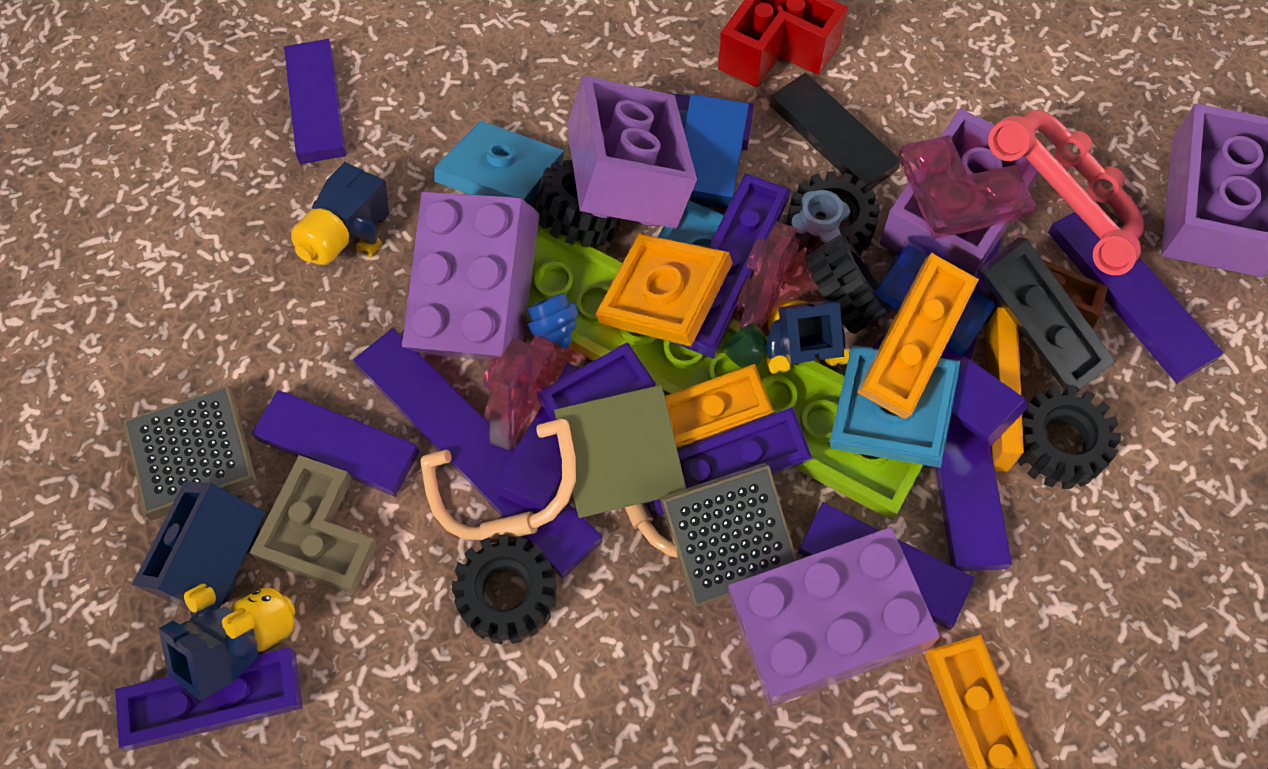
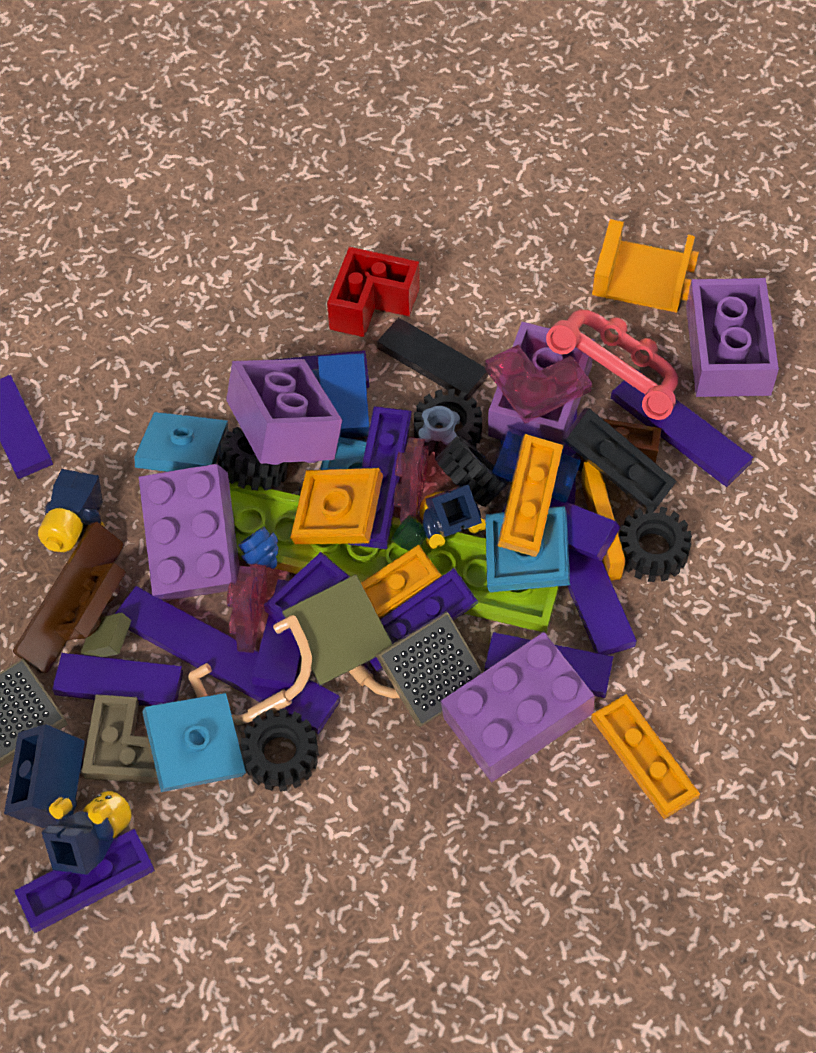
camera: 15 degrees left, 5 degrees down
none -> reddish brown bracket [13,522,126,673]
none -> olive tile [81,613,131,657]
none -> dark azure plate [142,693,246,792]
none -> light orange panel [592,219,699,313]

